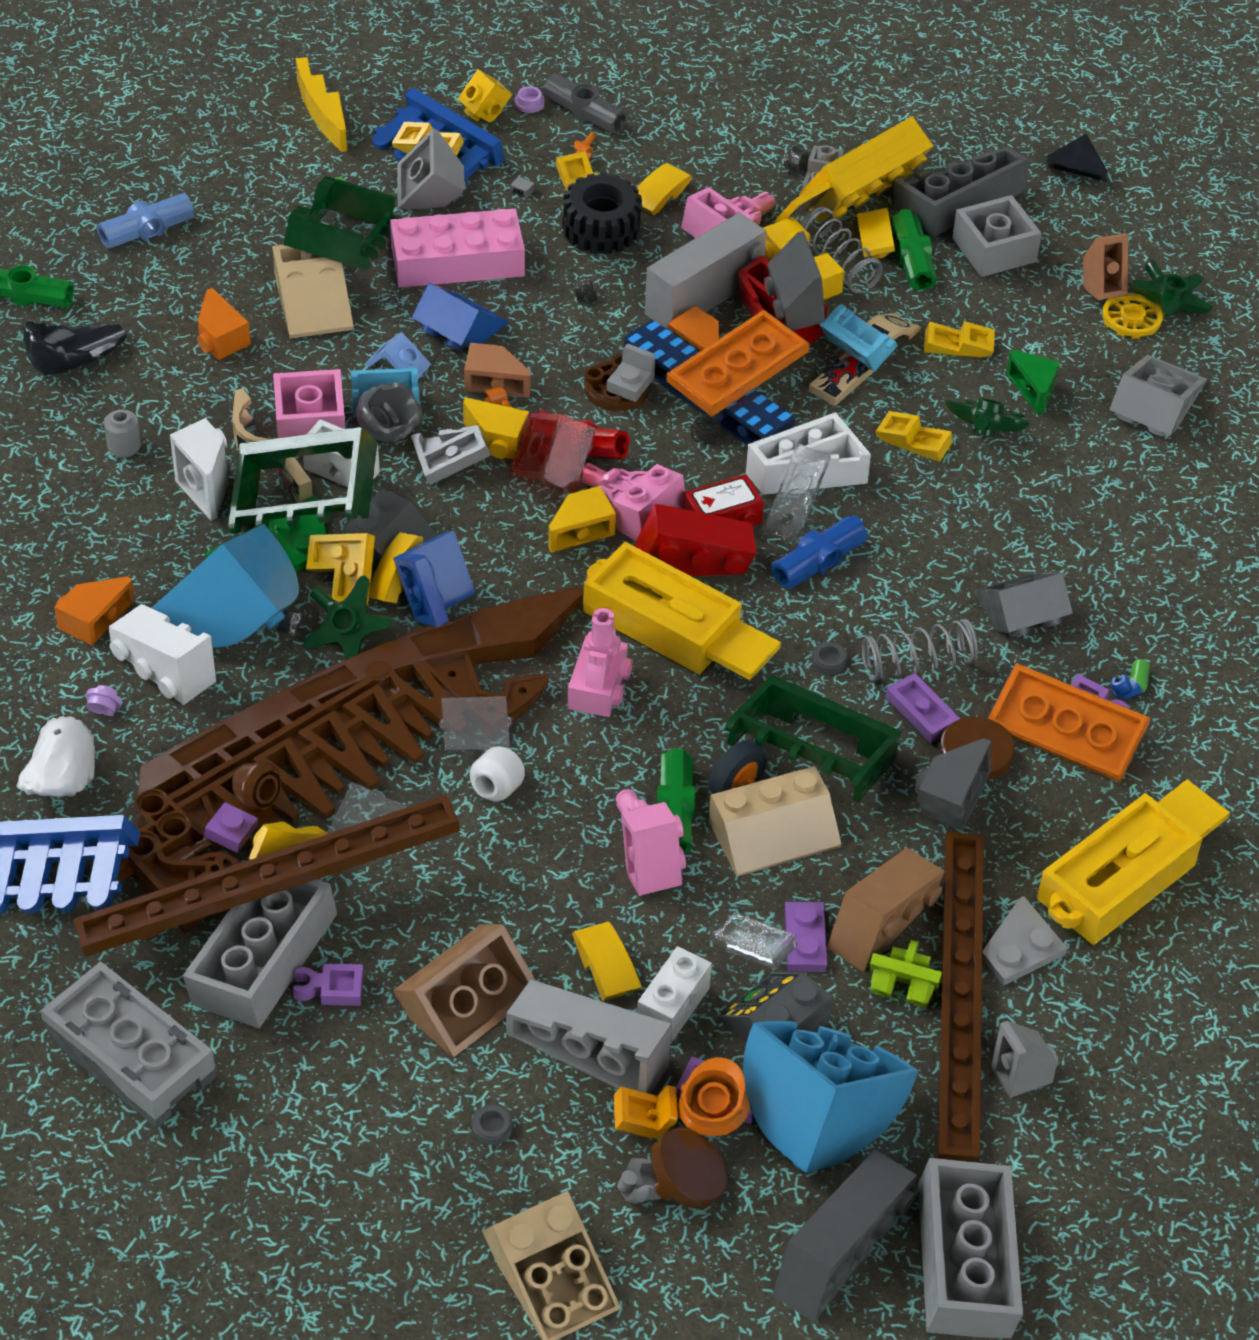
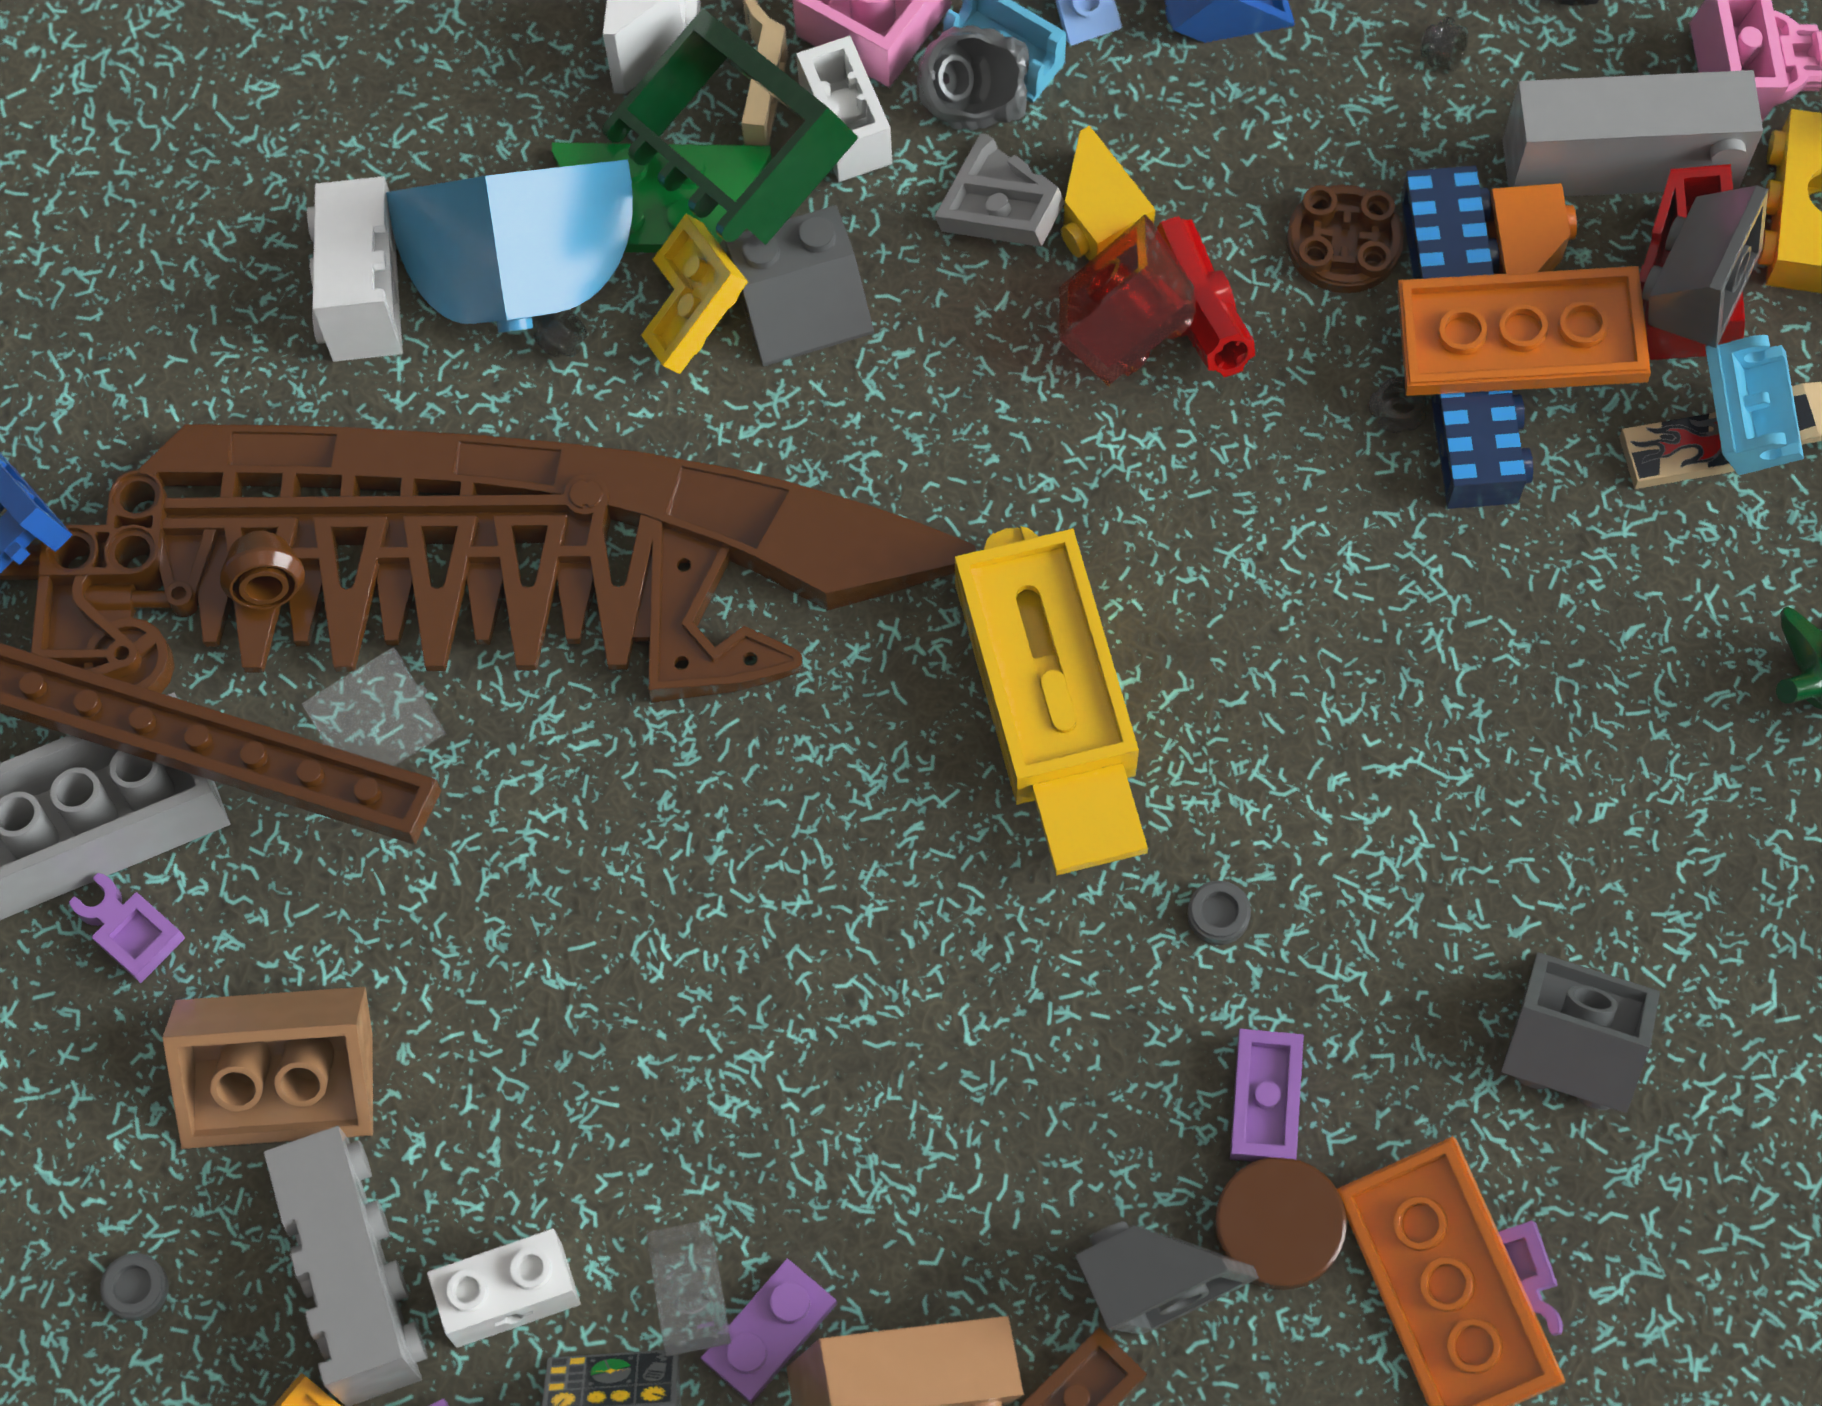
camera: 45 degrees right, 20 degrees up
white piece [17,716,95,797] -> none
orange slope [54,576,136,645] -> none
lavender plate [85,685,122,716] -> none
medium lavender plate [204,802,258,853] -> none
yellow slope [249,821,328,860] -> none
dark green animal [304,576,393,660] -> none
yellow slope [369,533,423,604] -> none
blue bracket [393,530,475,627] -> none
clear piece [439,696,512,750] -> none
nougat slope [464,343,531,398] -> none
white head [470,746,525,801] -> none
orange hand [484,386,513,408] -> none
yellow slope [548,486,616,553] -> none
bright pink brick [568,608,633,717] -> none
yellow slope [572,922,642,1002] -> none
bright pink brick [578,463,685,541] -> none
light grey bracket [606,344,655,402] -> none
bright pink brick [616,789,686,896] -> none
red wedge [634,503,757,576] -> none
green piece [657,749,695,853] -> none
brick [683,474,764,528] -> none
black wheel [708,740,768,794] -> none
tan slope [709,766,842,877] -> none
dark green hinge [725,675,902,803] -> none
white wedge [746,412,871,495] -> none
clear plate [763,443,831,546] -> none
blue piece [771,515,868,589] -> none
light grey piece [862,619,978,682] -> none
yellow slope [876,411,953,462] -> none
arm [1111,659,1150,700] -> none

